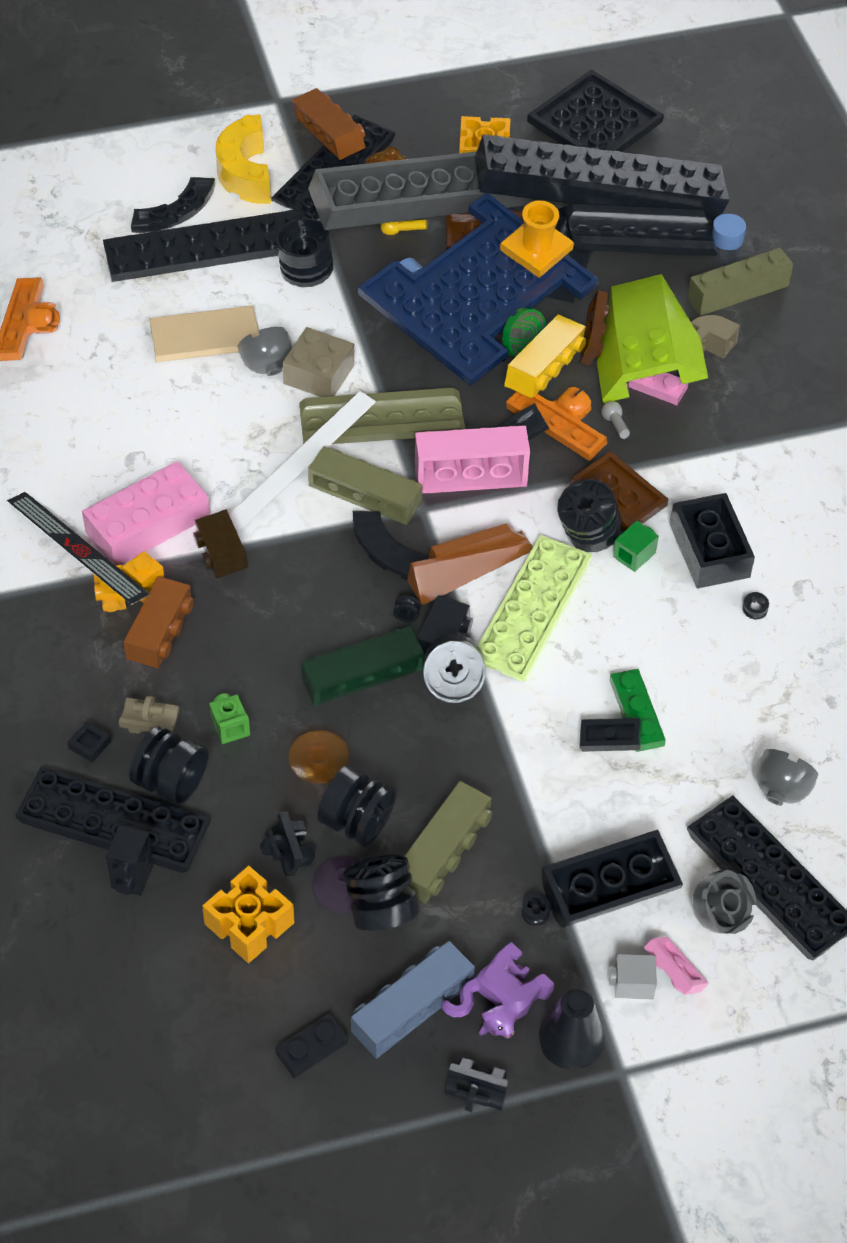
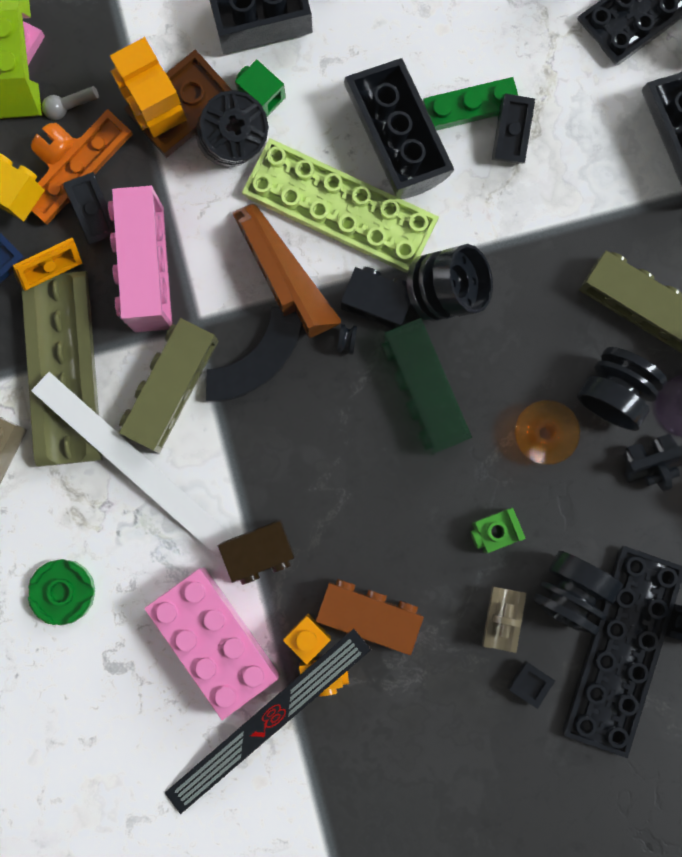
camera: 90 degrees left, 30 degrees up
none -> light orange slope [12,238,82,291]
none -> green tile [28,559,96,625]
none -> light orange brick [110,37,187,138]
none -> black brick [344,58,454,199]

